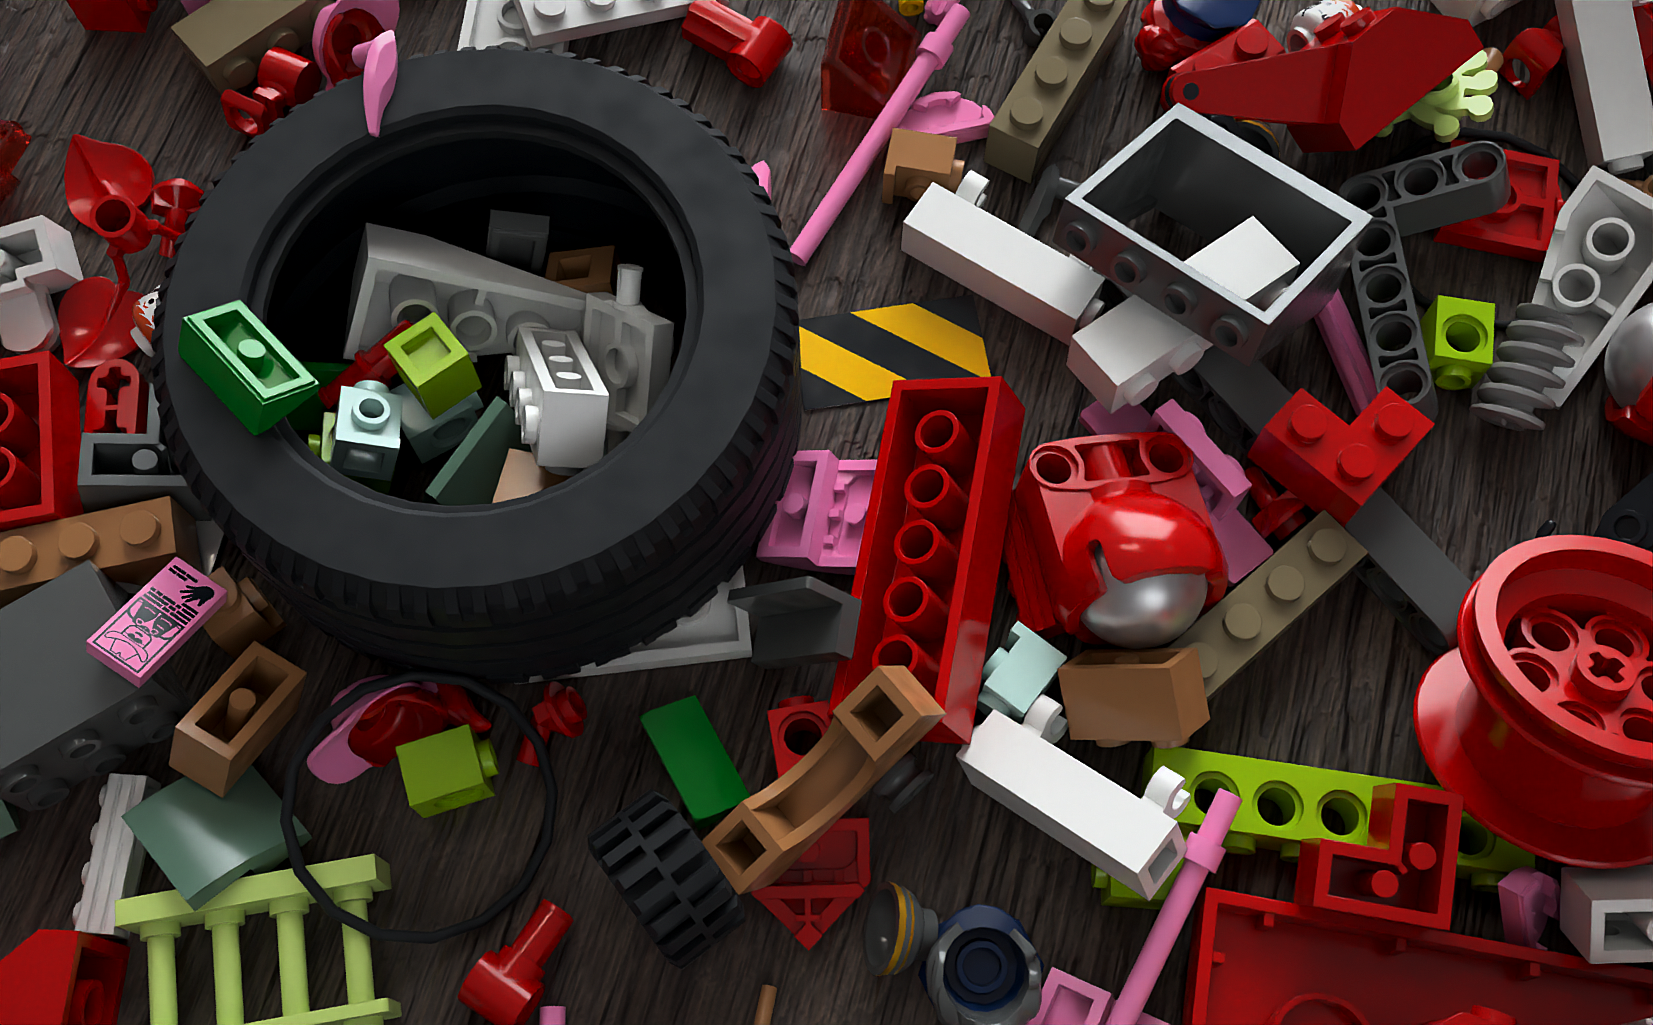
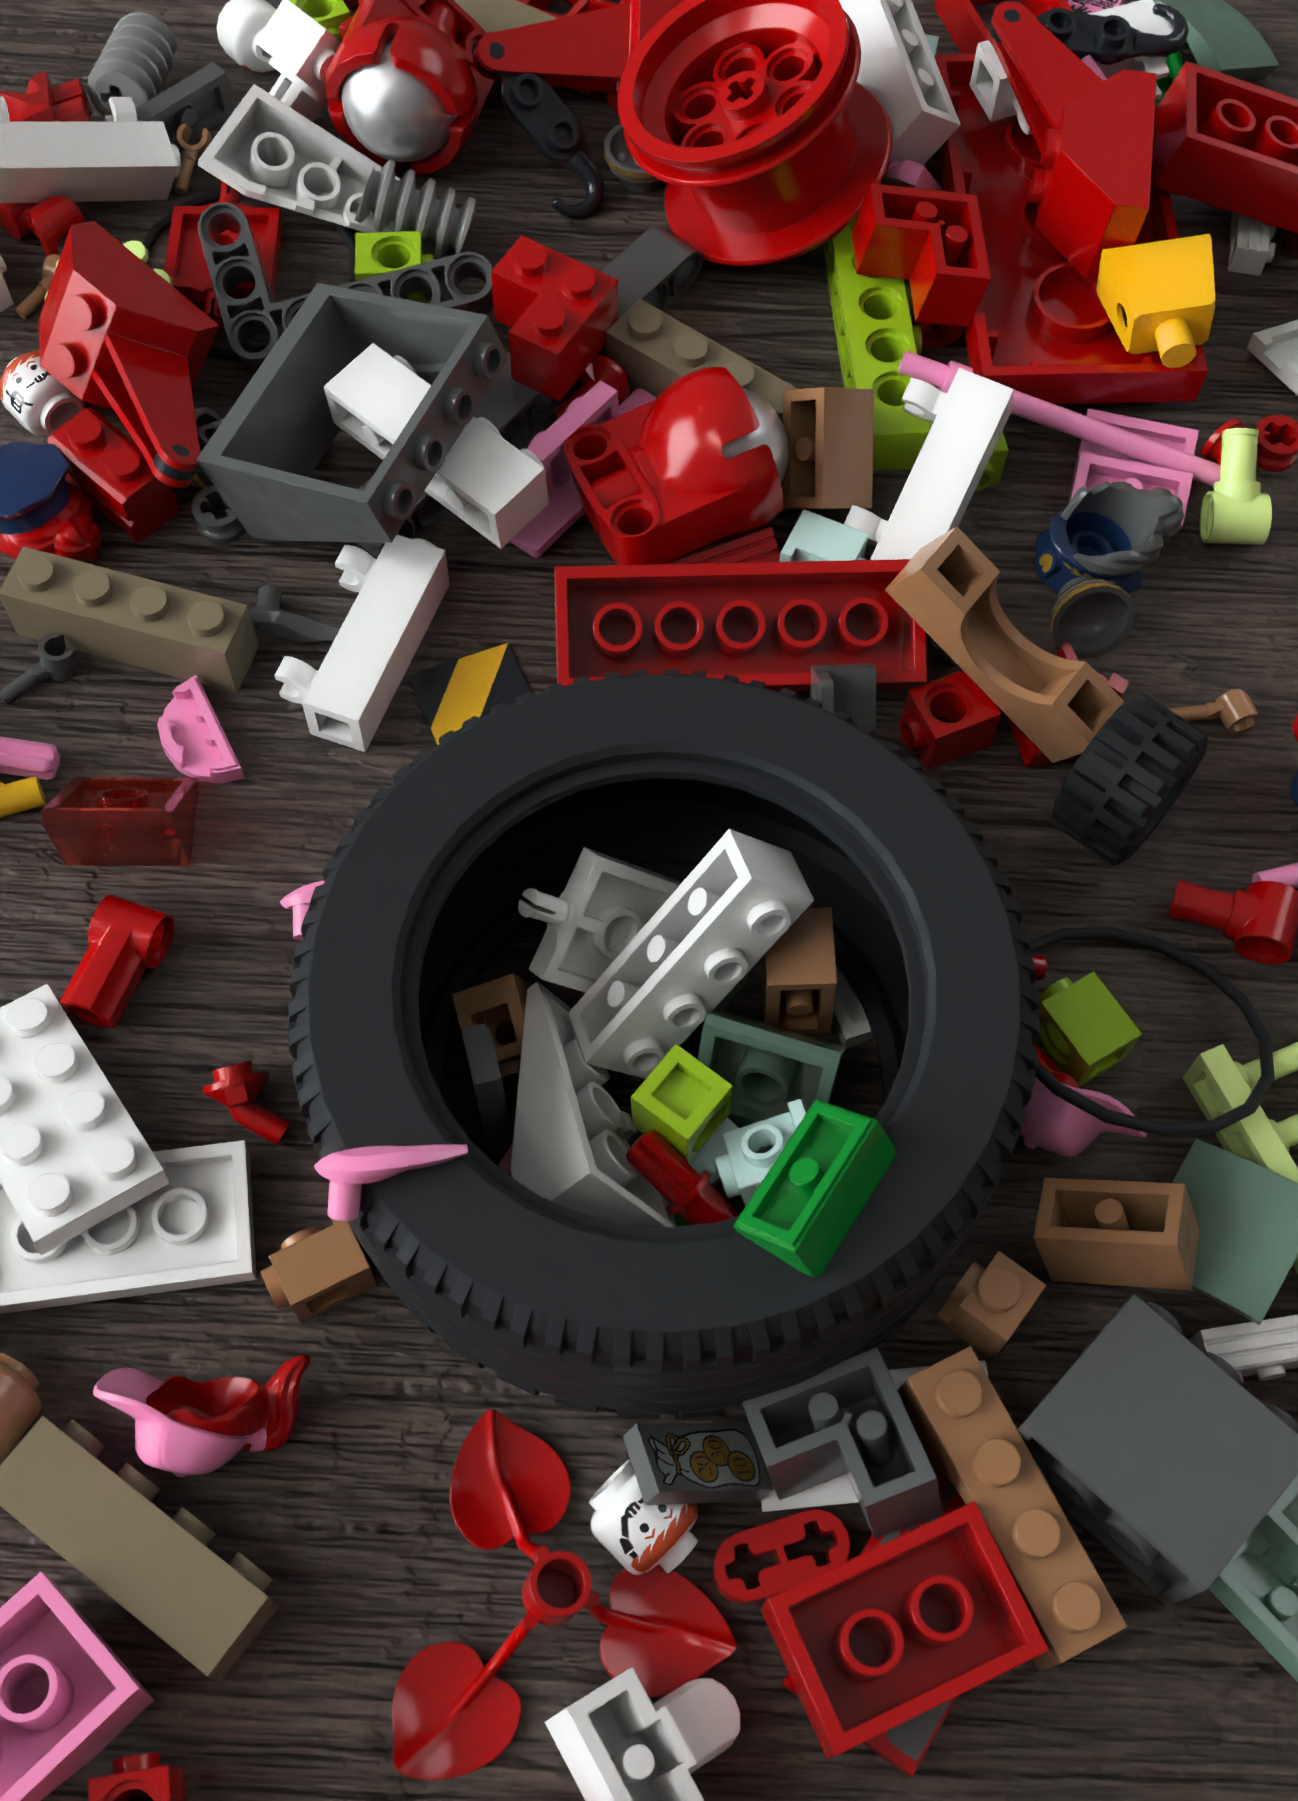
camera: 105 degrees left, 5 degrees down
bright pink tile [86,556,227,688] -> none
red plate [150,178,204,258] -> none
red leg [220,46,321,138] -> none
green slope [638,695,751,831] -> none
bright pink bar [790,3,970,266] -> none
medium nougat brick [882,127,965,204] -> none

